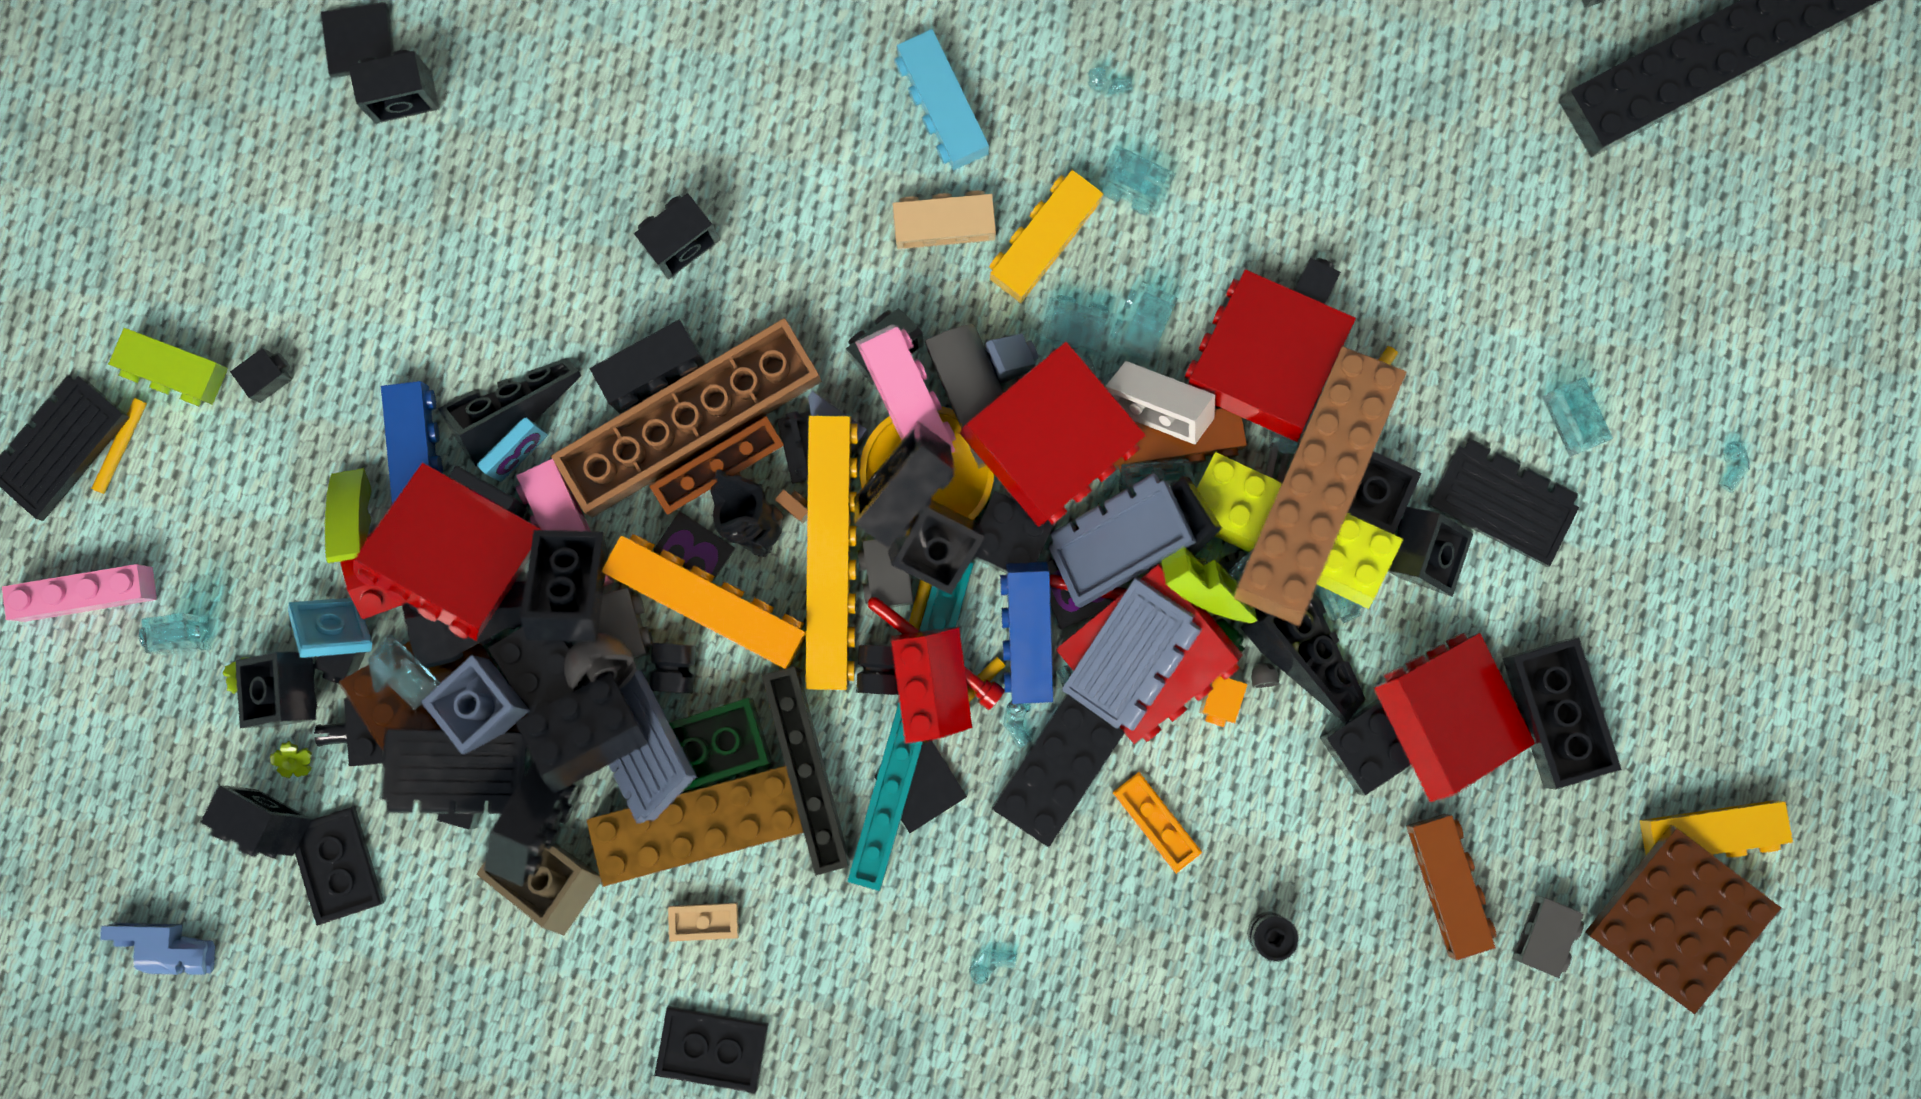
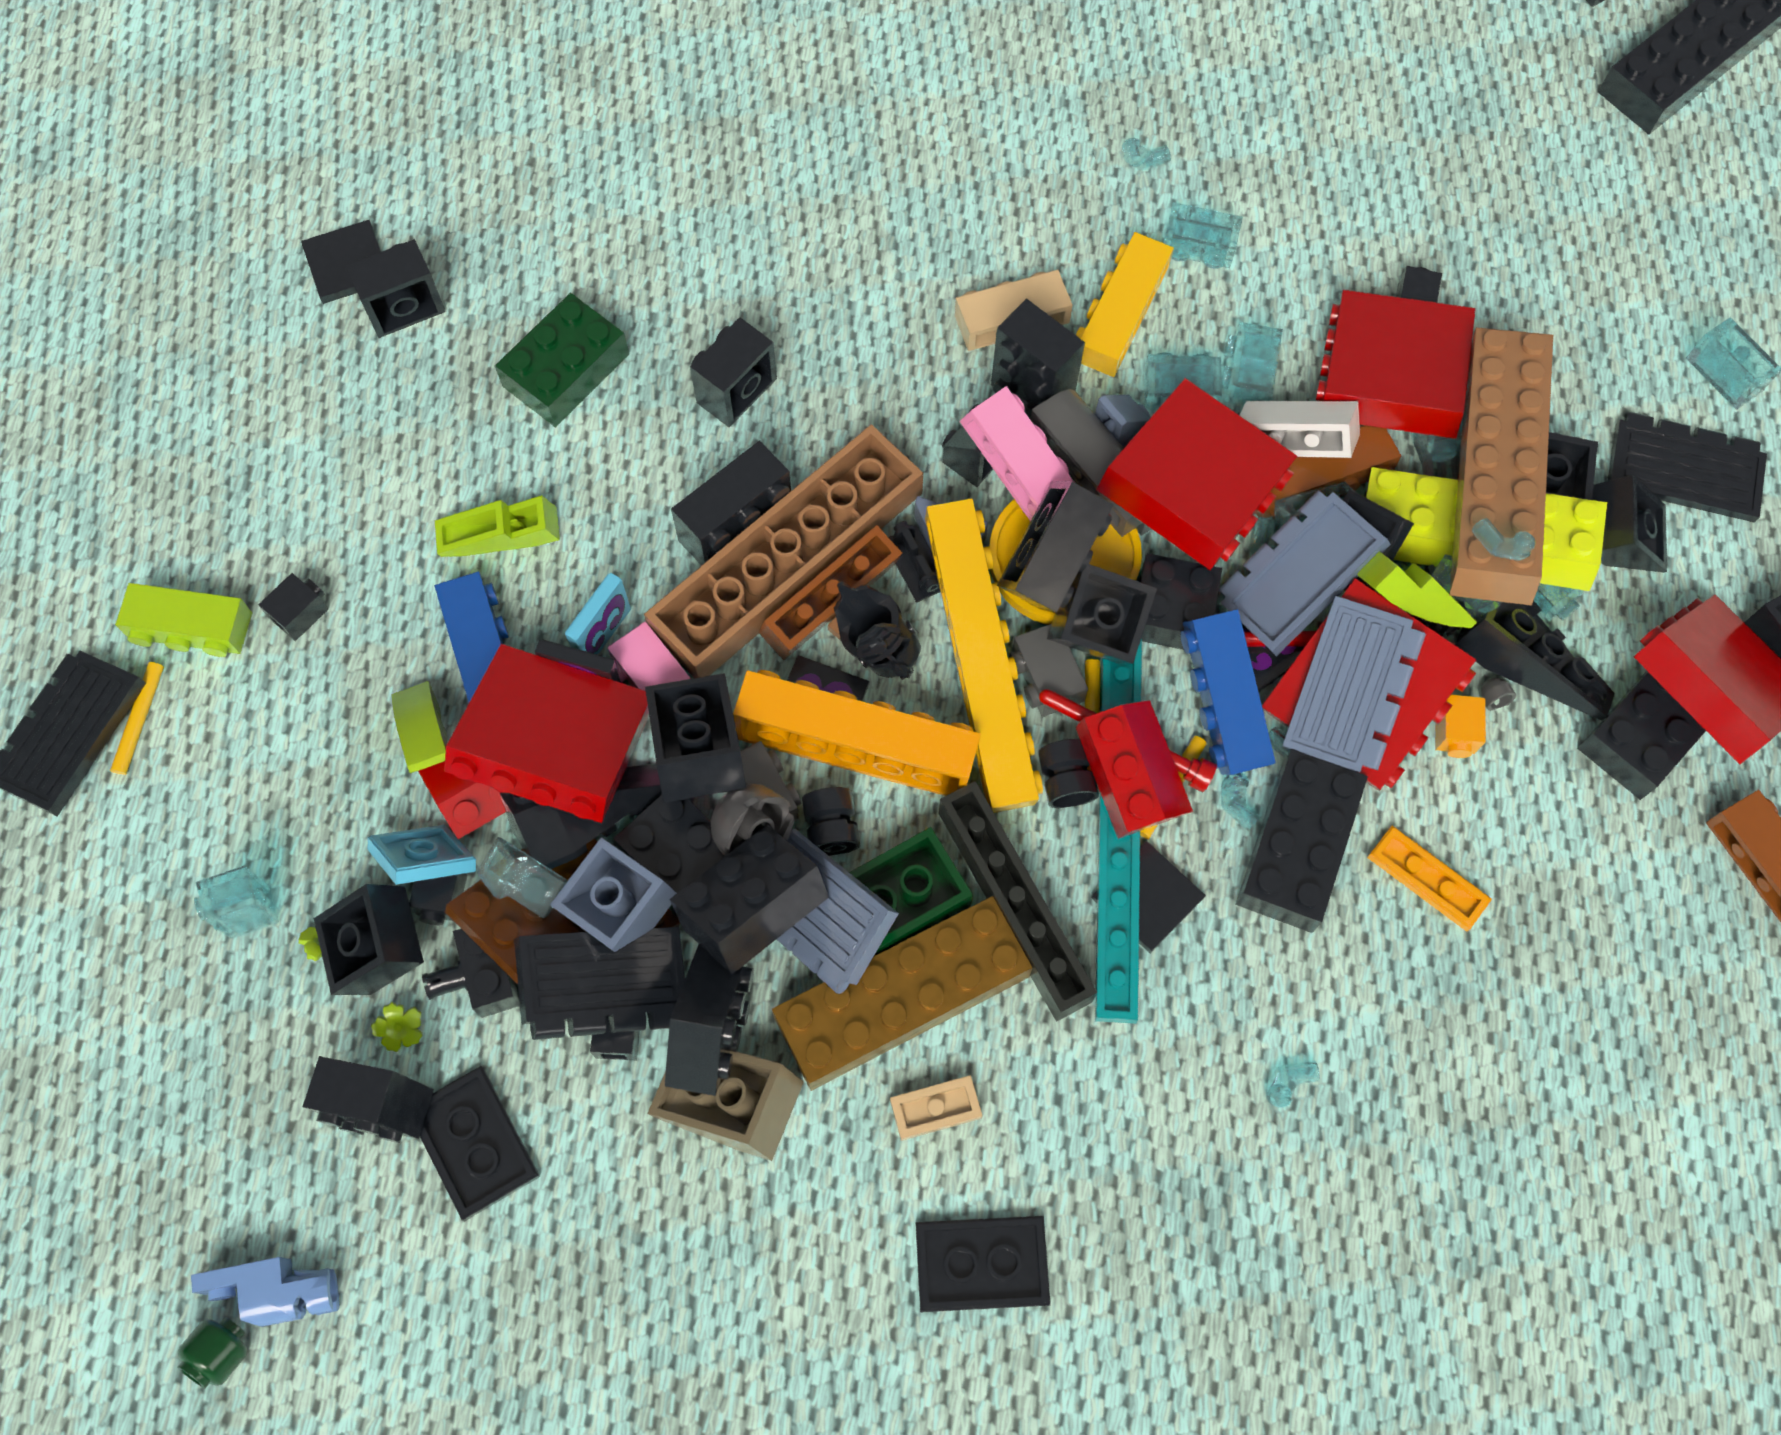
camera: 15 degrees left, 15 degrees down
bright pink brick [2,564,157,622] -> none
black wedge [438,358,581,467] -> none
medium nougat plate [775,489,808,524] -> none
medium azure brick [894,29,989,171] -> none
black wheel [1247,912,1299,962] -> none
none -> dark green head [177,1317,247,1389]
none -> lime slope [434,495,560,557]
none -> dark green brick [494,292,629,428]
none -> black brick [991,298,1085,420]
none -> clear light blue arm [1472,518,1536,561]

